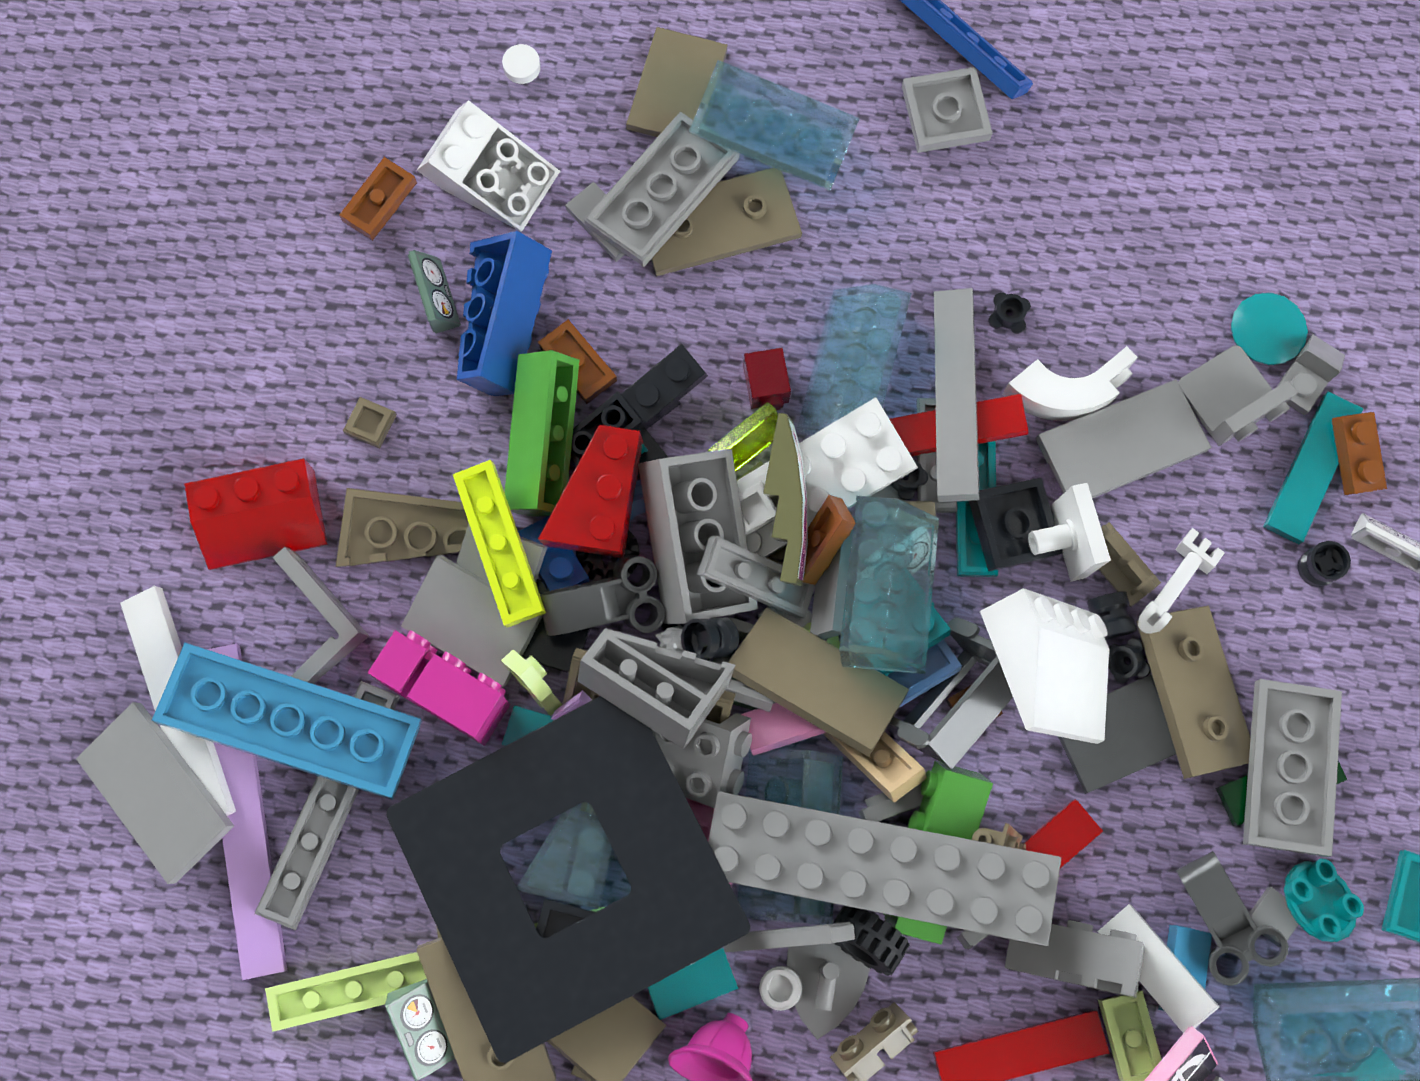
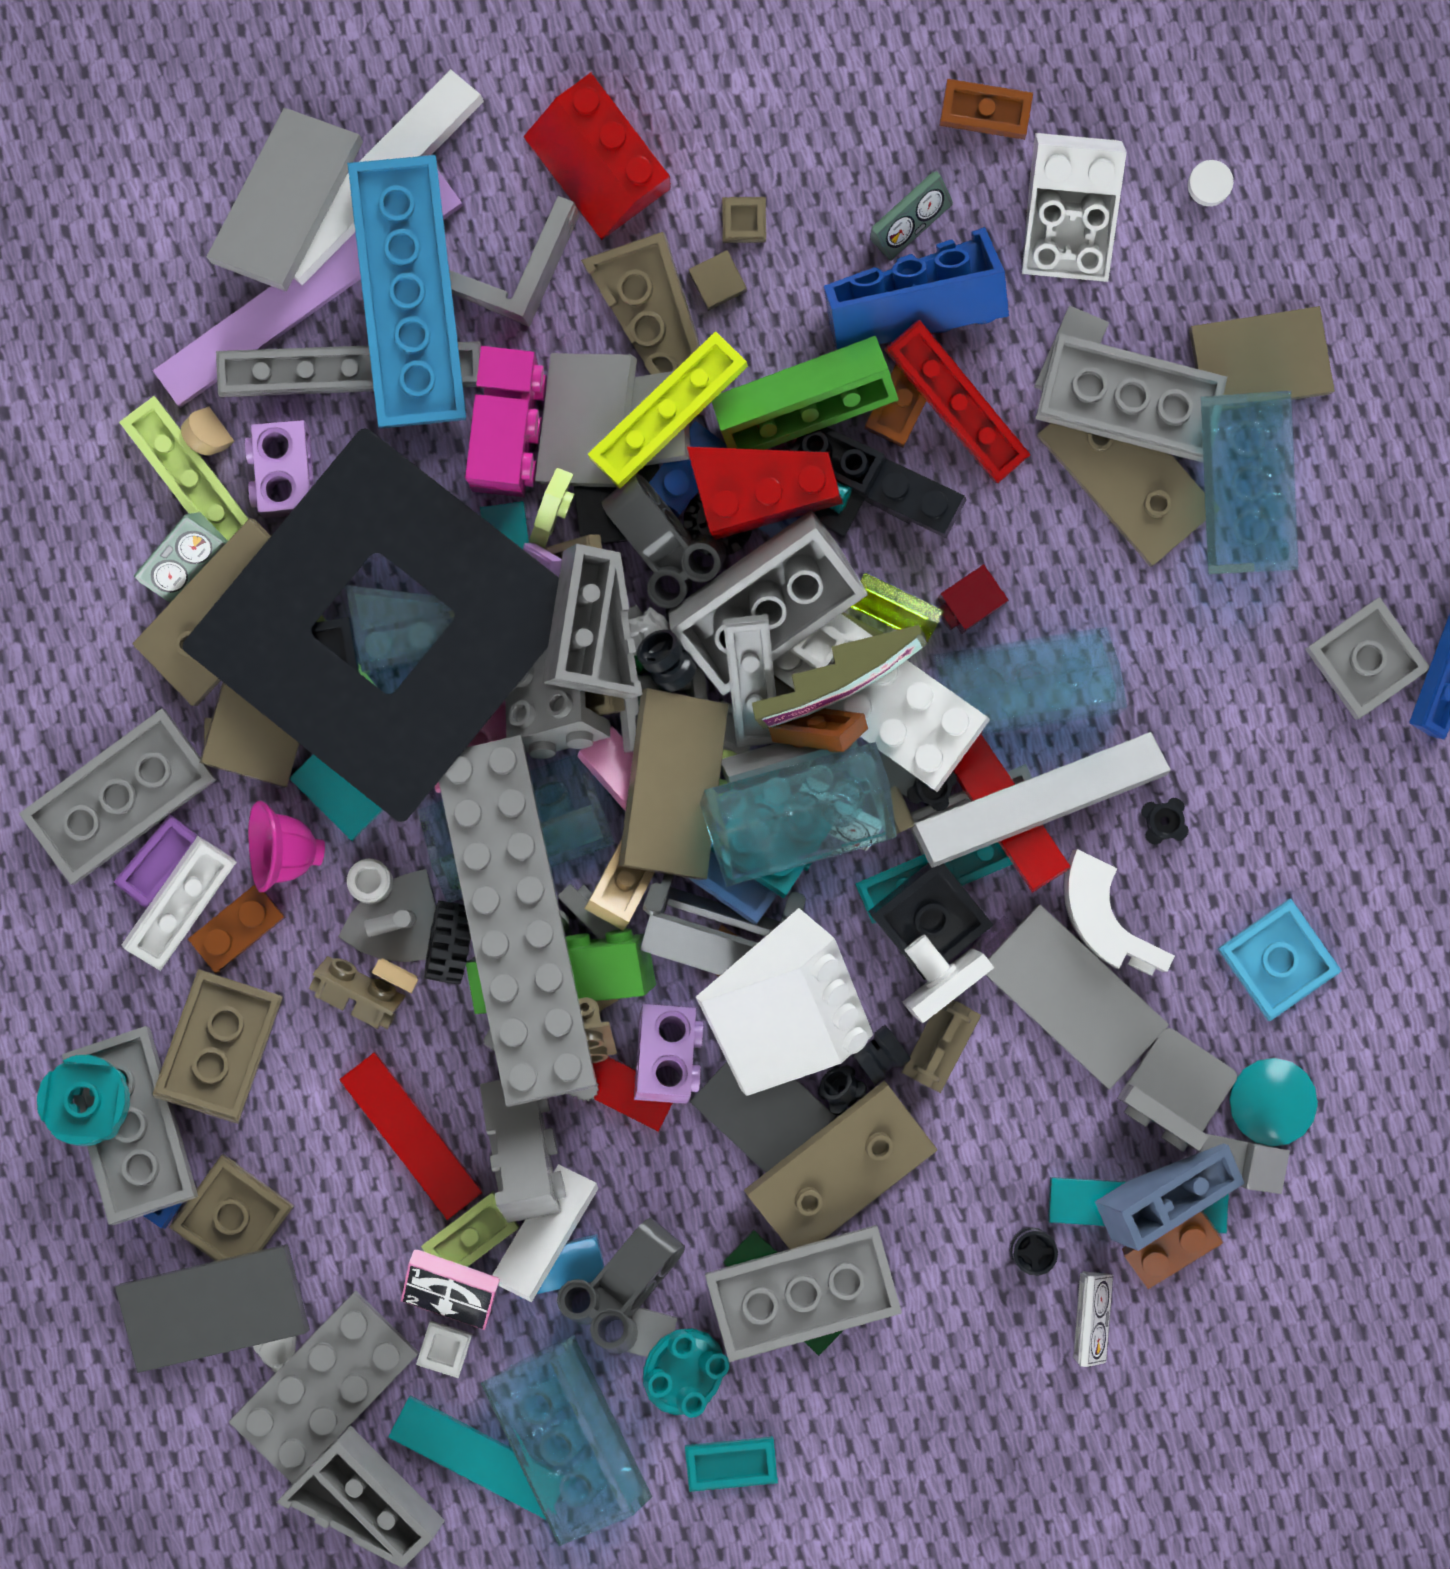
camera: 65 degrees right, 10 degrees up
light grey tile [724,922,855,952] -> none
white hinge [1138,528,1225,634] -> none
none -> tan tile [181,406,235,456]
none -> lavender brick [245,420,314,518]
none -> tan tile [372,958,419,994]
none -> lavender brick [634,1004,703,1104]
none -> dark tan tile [688,250,747,311]
none -> red tile [884,320,1031,483]
none -> sand blue slope [1095,1143,1245,1251]
none -> medium azure tile [1217,898,1342,1021]

